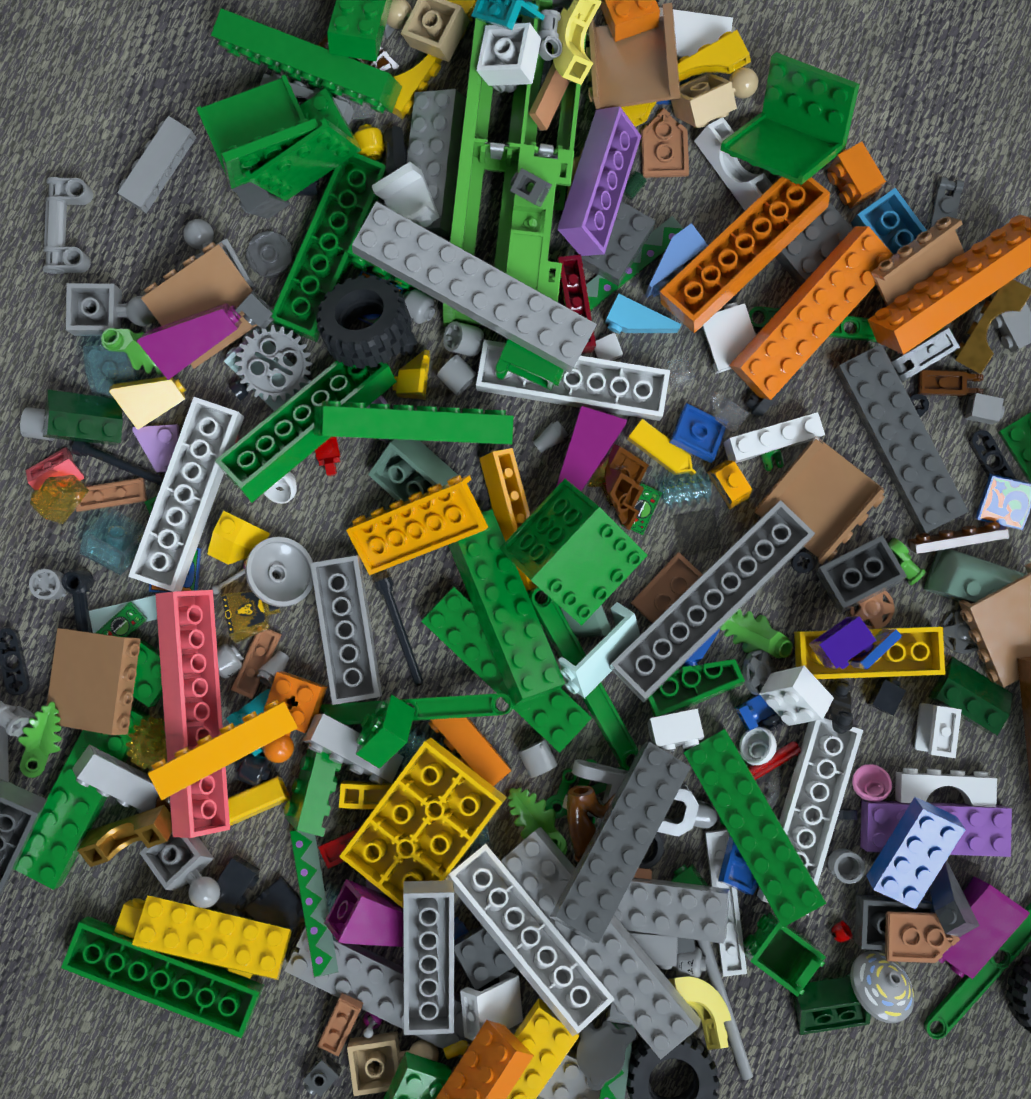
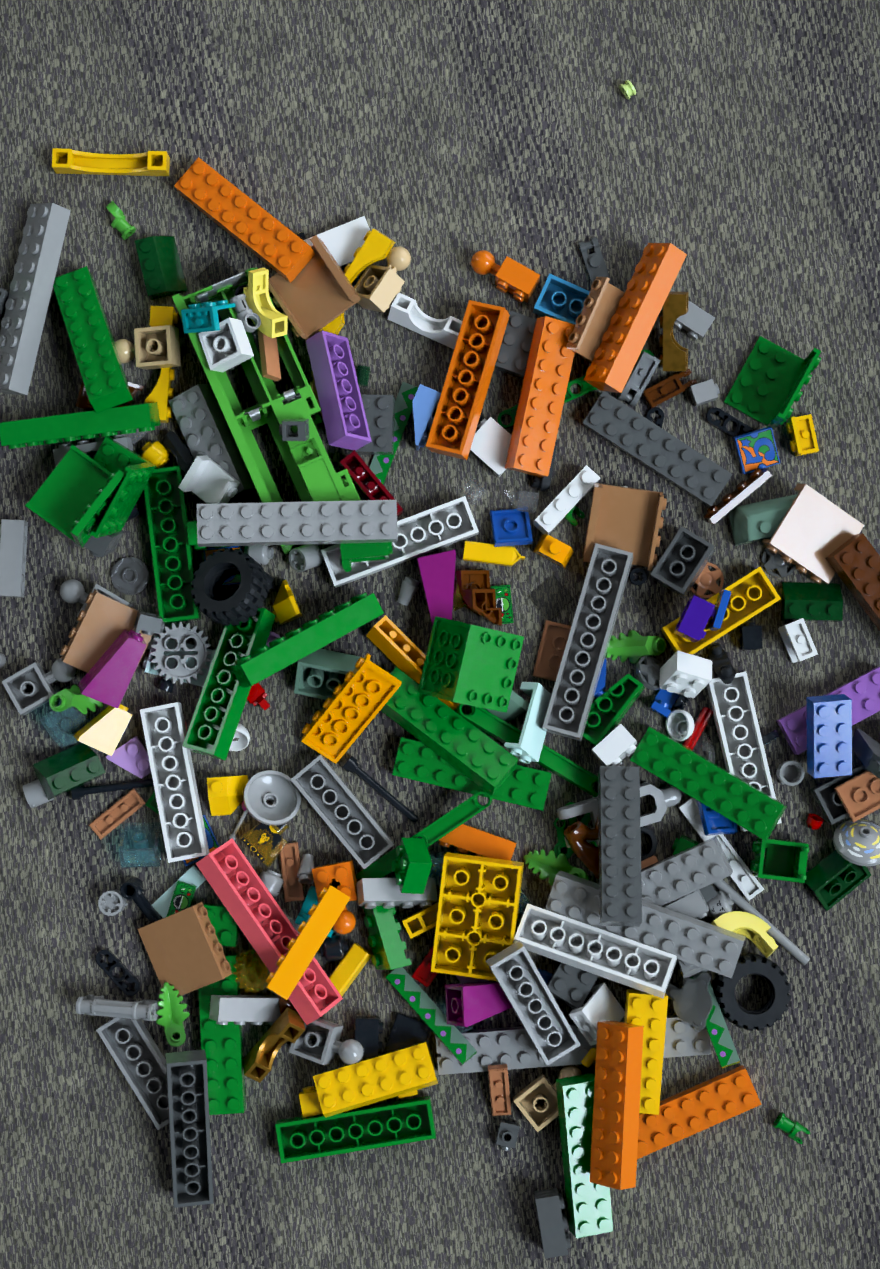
camera: 20 degrees left, 0 degrees up
coral panel [25,447,84,501] -> none
clear yellow torso [30,475,89,524] -> none
hinge [363,1011,383,1038] -> none
light grey piece [437,355,478,396] -> none
light grey piece [518,739,558,778] -> none
white slope [594,333,623,361] -> none
medium azure slope [605,294,682,334] -> none
nougat tile [641,108,689,178] -> none
clear light blue piece [661,473,711,509] -> none
green bracket [720,52,860,185] -> none
bright pink piece [852,764,892,802] -> none
bright green connector [888,538,926,586] -> none
white arch [895,768,997,807] -> none

